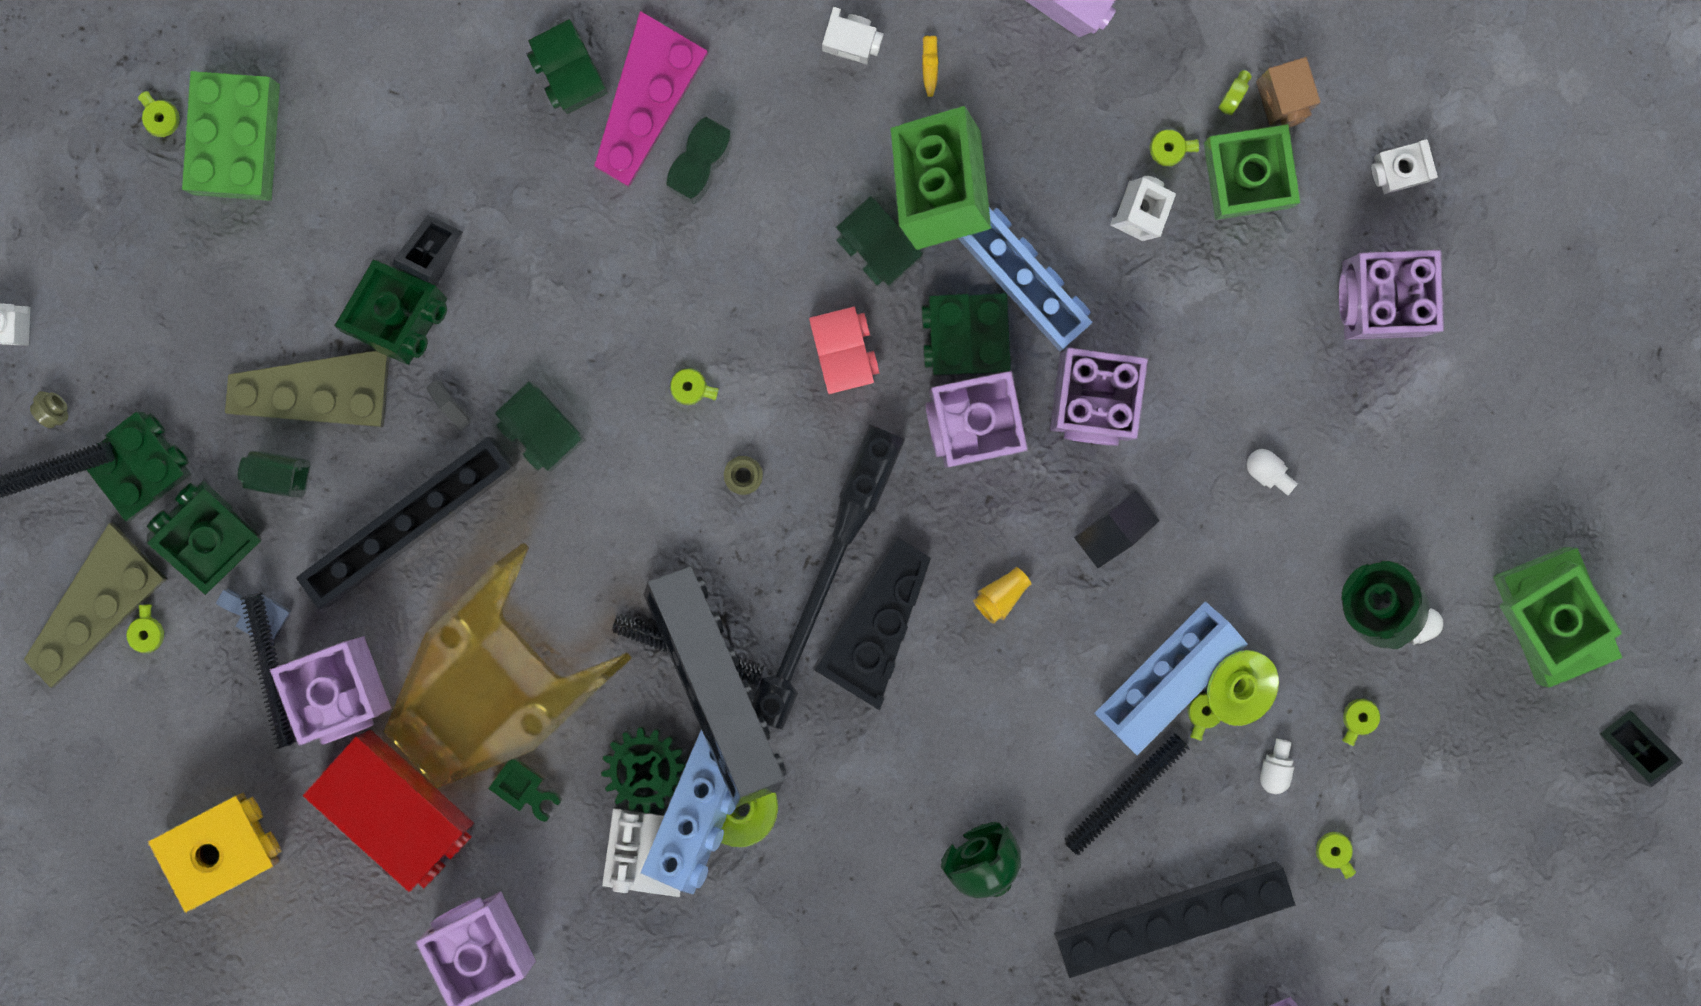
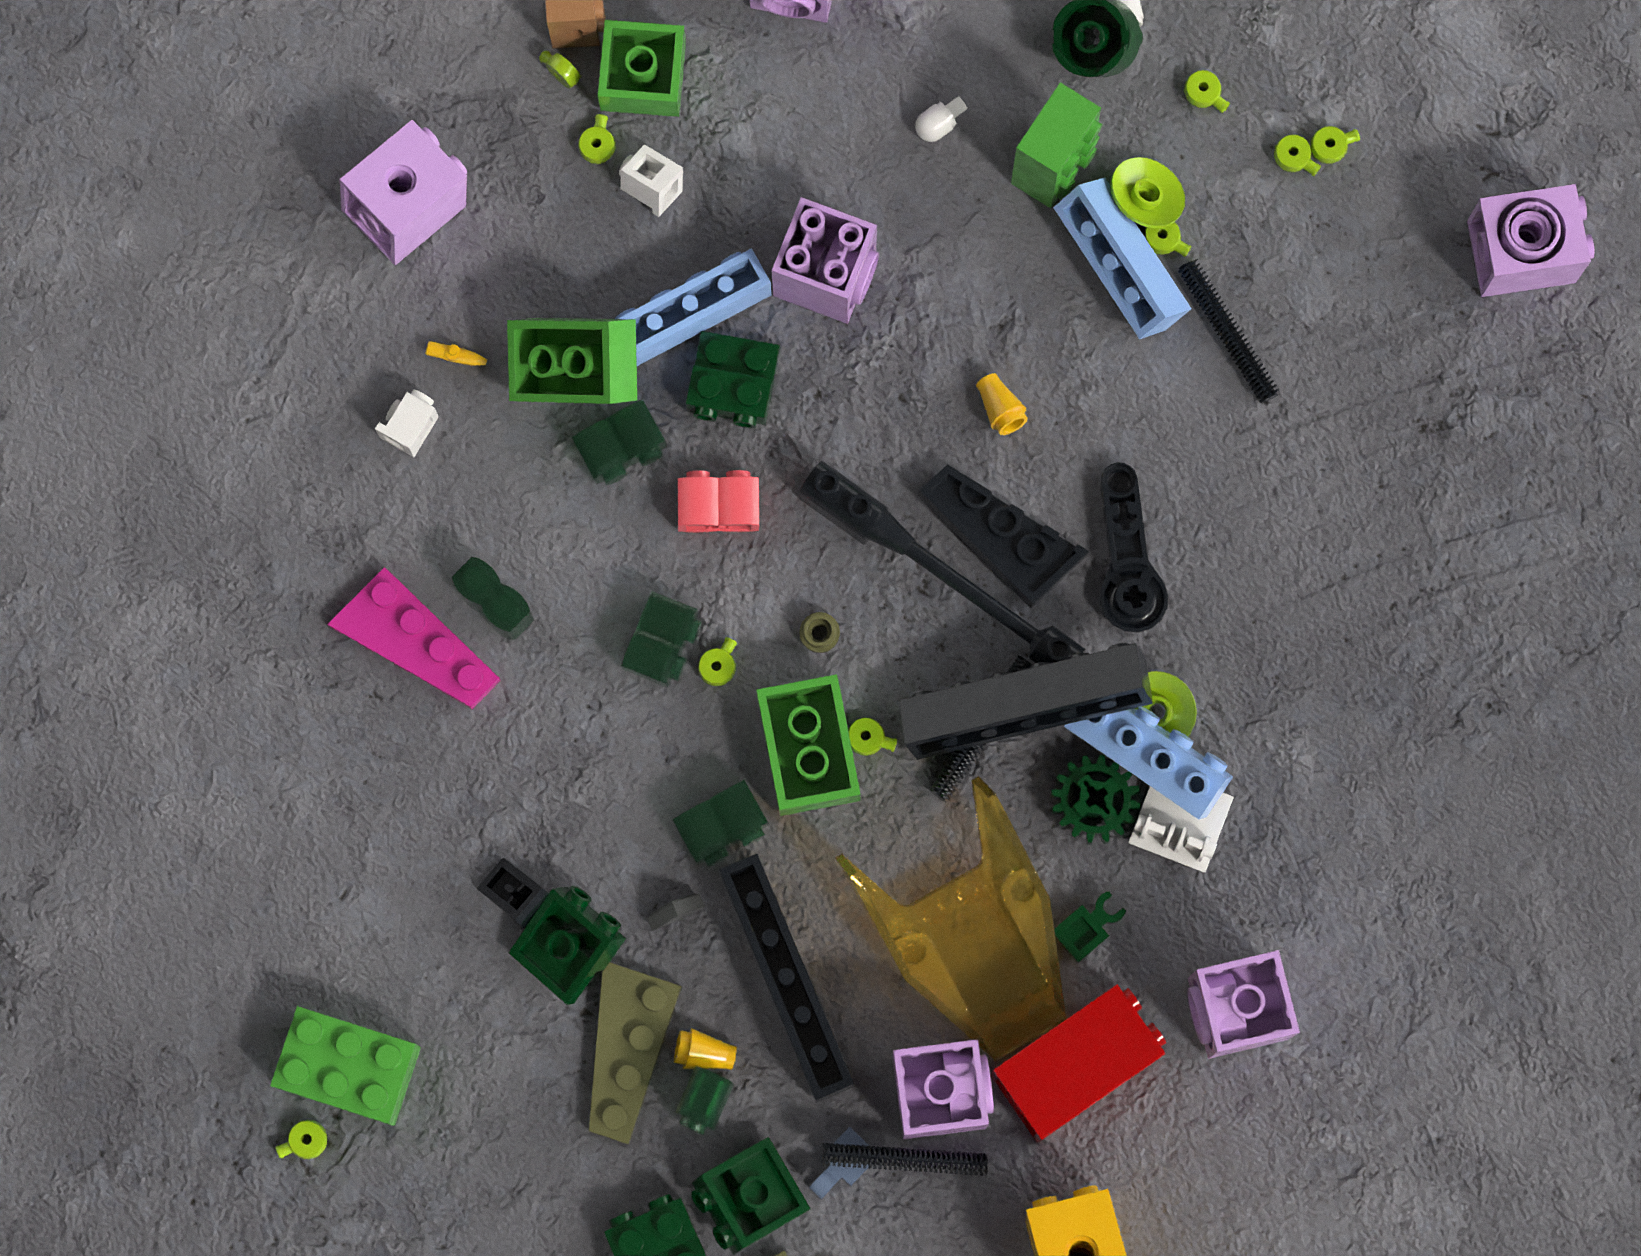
camera: 80 degrees left, 10 degrees down
dark green brick [526,19,608,115] -> none
lavender brick [925,371,1028,468] -> none
dark green cylinder [941,822,1021,898] -> none
black brick [1054,861,1296,979] -> none
black slope [1074,490,1160,568] -> none
white cylinder [1260,739,1294,794] -> none
none -> clear green brick [621,591,702,688]
none -> yellow cone [674,1028,737,1070]
none -> bright green brick [756,674,861,816]
none -> lime piece [848,717,898,756]
none -> bright green brick [1011,82,1103,208]
none -> black beam [1100,462,1168,633]
none -> lime piece [1274,135,1321,176]

